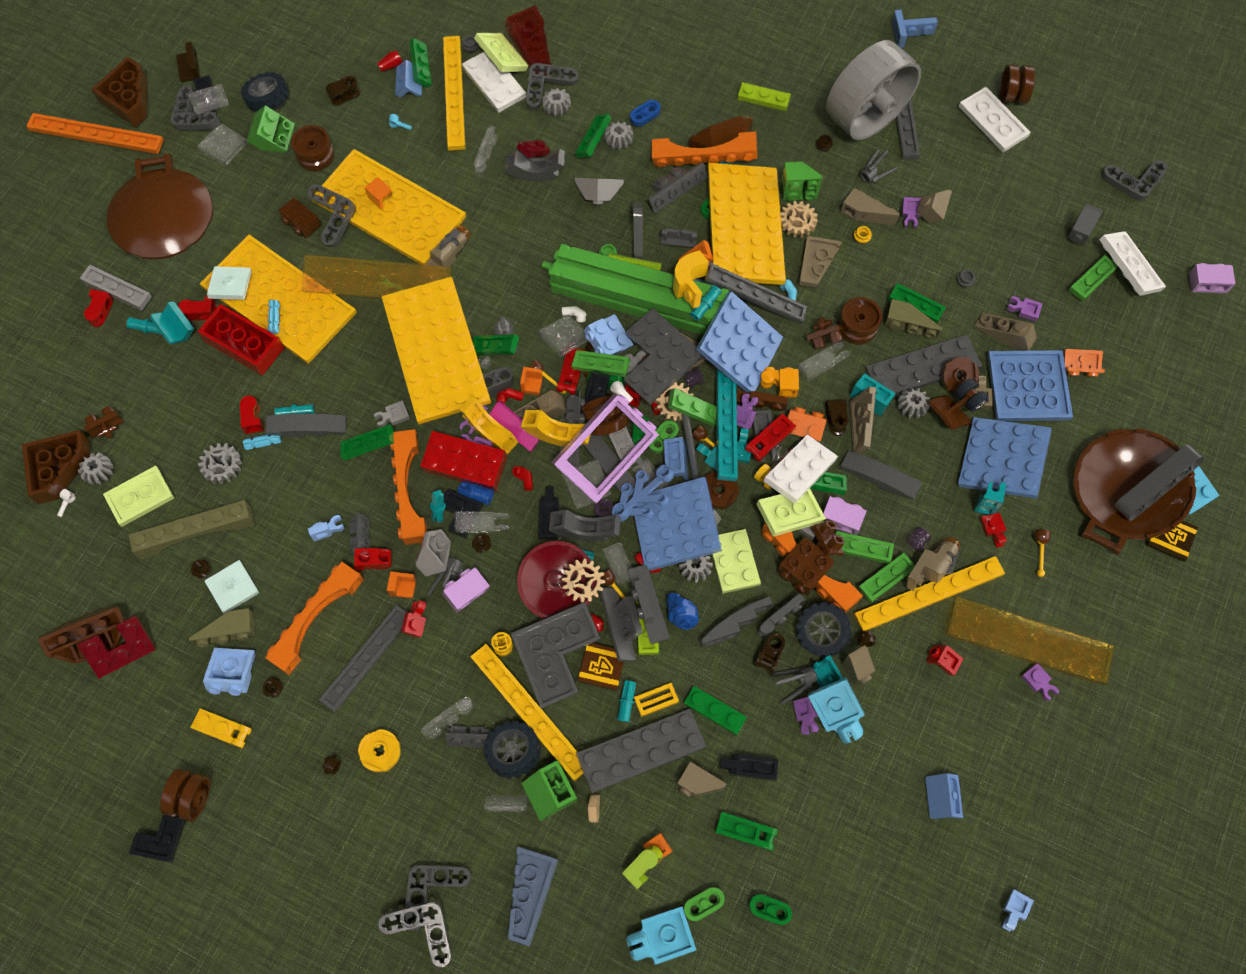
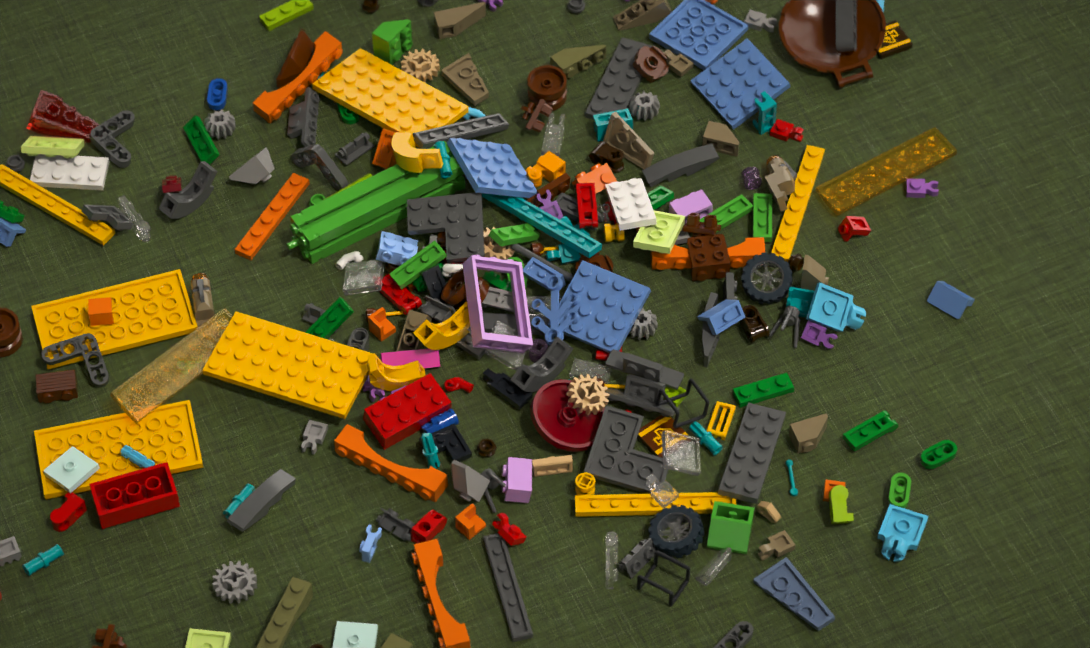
camera: 50 degrees left, 15 degrees down
teal panel [150,301,194,344] -> none
red leg [240,396,264,434] -> none
medium azure axle [243,435,281,450] -> none
green plate [340,424,393,461] -> none
yellow plate [358,729,401,772] -> none
medium azure hand [389,114,412,130] -> none
clear hinge [455,511,509,532] -> none
red arm [496,388,524,404] -> none
light grey gear [542,88,571,117] -> none
blue head [667,593,699,630] -> none
wheel [683,367,704,389] -> none
yellowish green plate [712,529,761,594] -> none
black hinge [719,754,779,781] -> none
yellow plate [854,226,872,243] -> none
green plate [888,283,946,324] -> none
reddish brown plate [928,379,989,430] -> none
light blue plate [1002,889,1034,932] -> none
hinge [1034,530,1051,577] -> none
none -> dark grey plate [82,205,133,231]
none -> orange plate [235,173,310,261]
none -> tan plate [532,455,573,477]
none -> black piece [637,550,690,606]
none -> clear plate [645,474,679,509]
none -> black piece [656,378,710,428]
none -> clear plate [662,430,701,476]
none -> medium blue panel [698,299,745,335]
none -> dark tan slope [702,121,739,157]
none -> light grey plate [744,10,777,32]
none -> dark tan plate [757,530,795,561]
none -> teal hinge [785,459,798,497]

